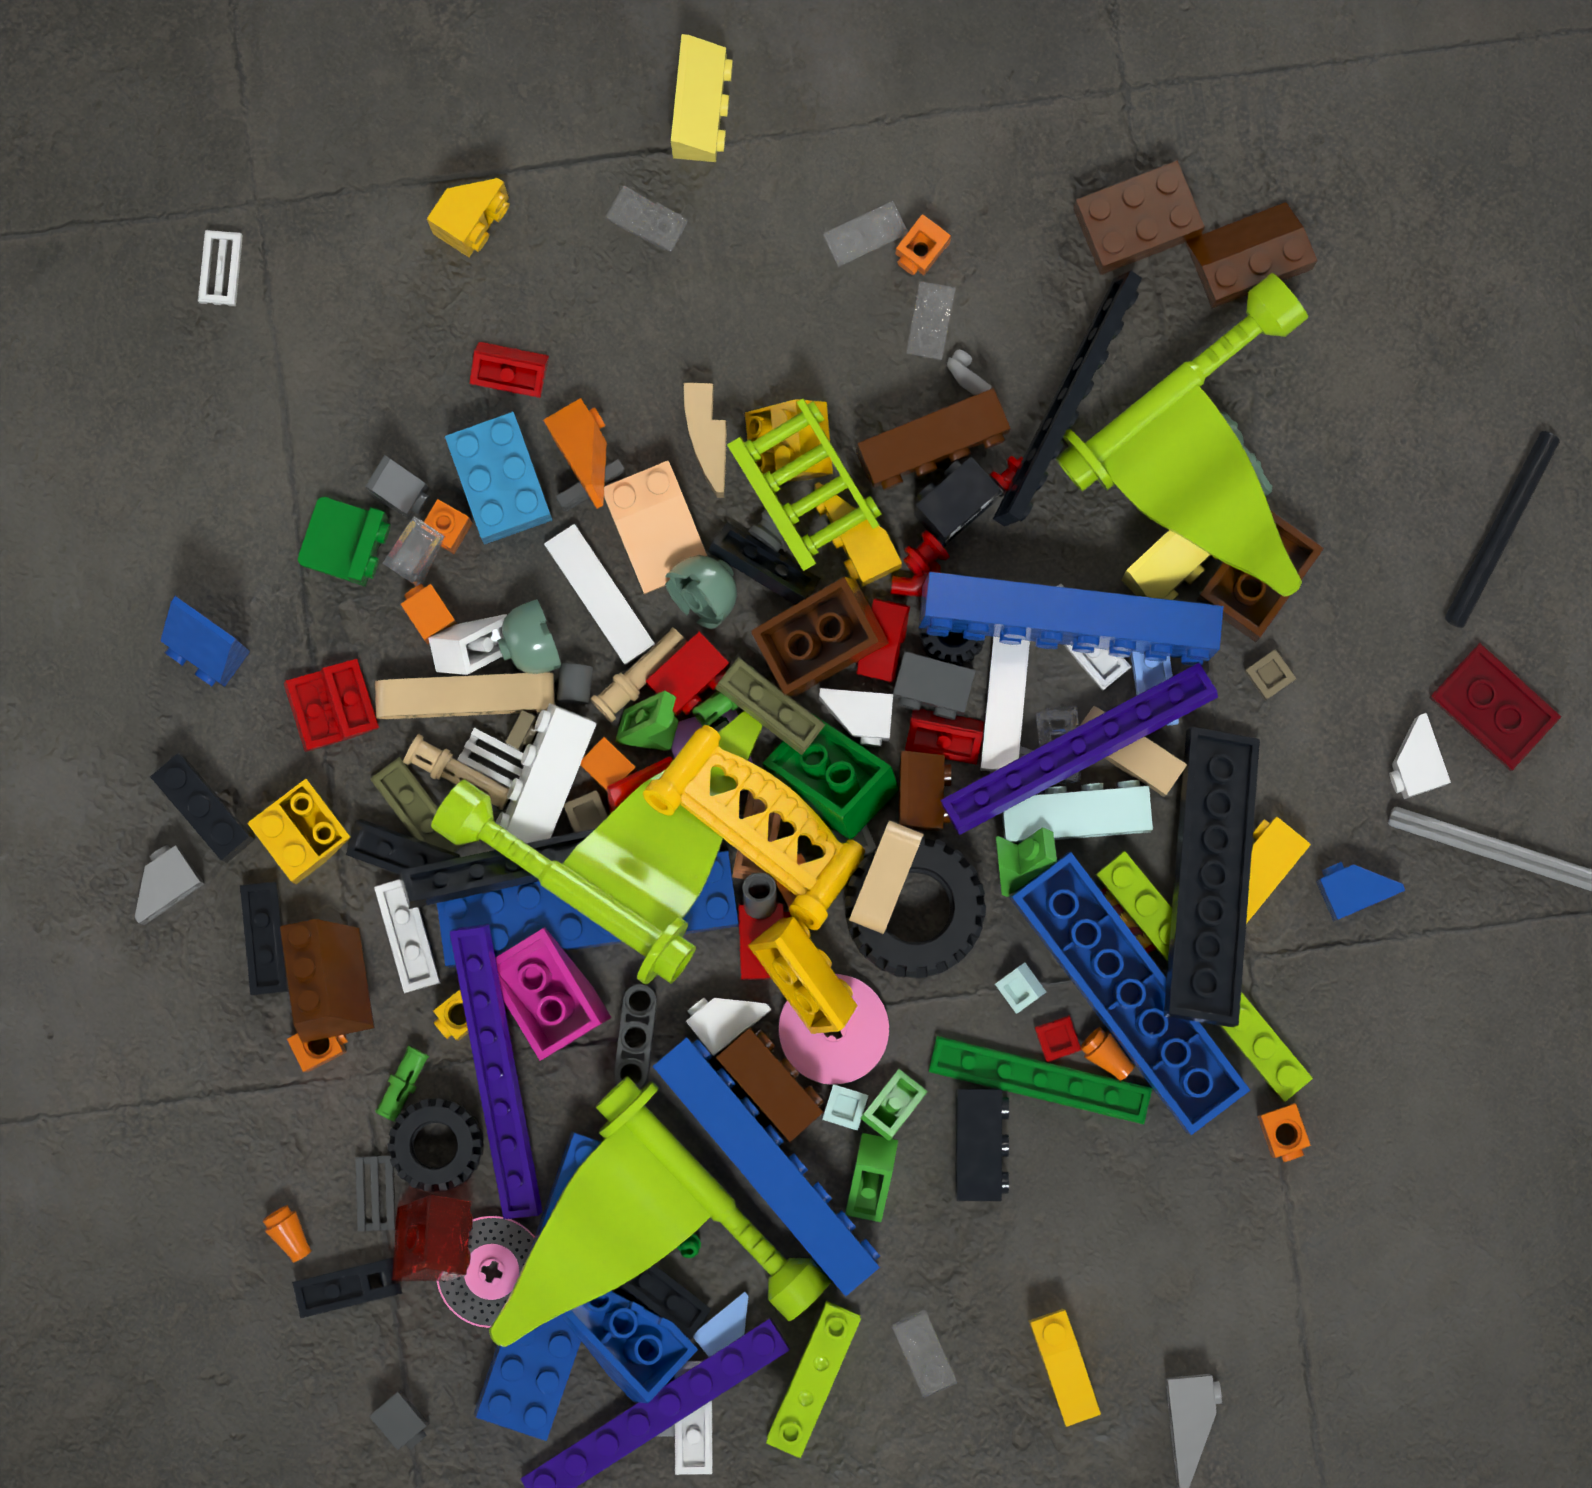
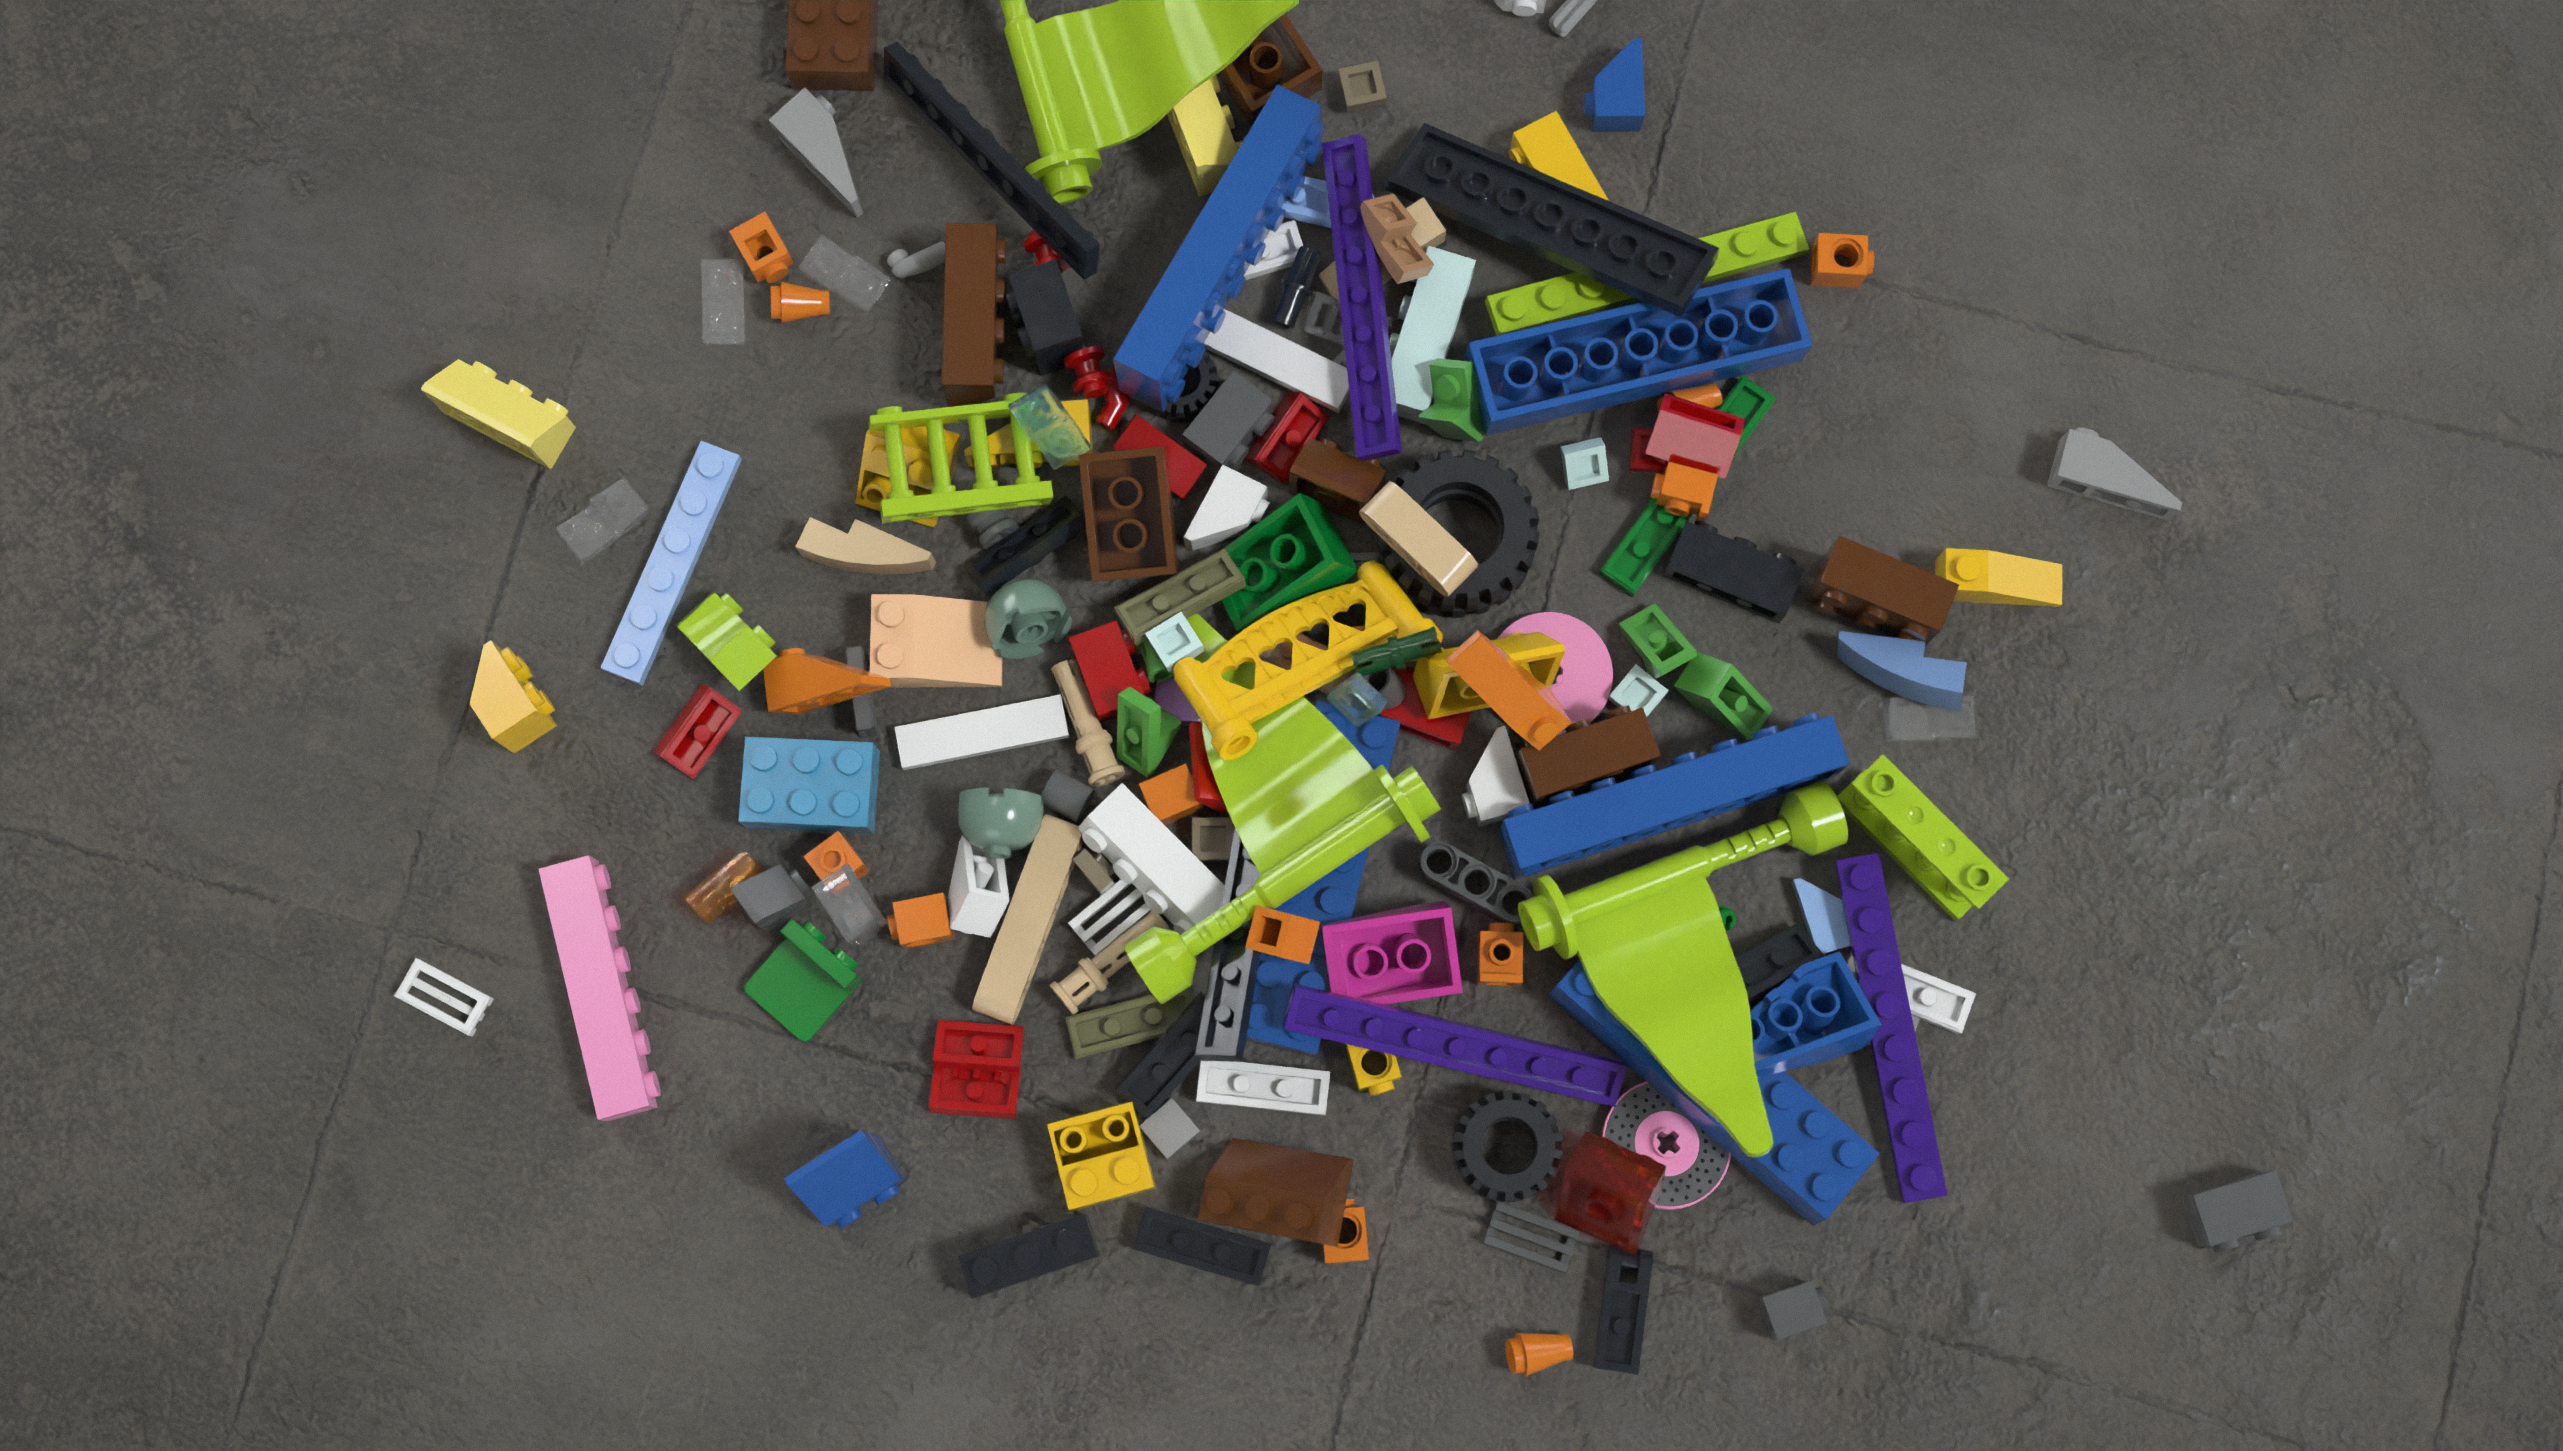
camera: 70 degrees left, 5 degrees down
light grey slope [135,845,205,925] -> none
bright green pin [375,1045,429,1122] -> none
none -> bright pink brick [539,855,661,1122]
none -> light blue plate [601,441,742,686]
none -> lime brick [676,591,776,691]
none -> clear orange hinge [684,851,764,925]
none -> light grey slope [769,88,863,218]
none -> orange cone [771,282,830,323]
none -> clear light blue slope [1008,384,1090,470]
none -> light grey tile [1140,1098,1200,1160]
none -> light aqua plate [1145,612,1205,672]
none -> orange brick [1245,905,1320,964]
none -> black axle [1270,245,1321,329]
none -> clear light blue tile [1327,672,1388,727]
none -> dark green pin [1351,626,1442,678]
none -> medium nougat slope [1360,193,1434,284]
none -> orange slope [1446,630,1571,751]
none -> orange brick [1477,923,1524,987]
none -> brick [1645,393,1745,479]
none -> orange brick [1650,462,1718,523]
none -> reddish brown brick [1806,536,1959,646]
none -> medium blue slope [1837,631,1967,711]

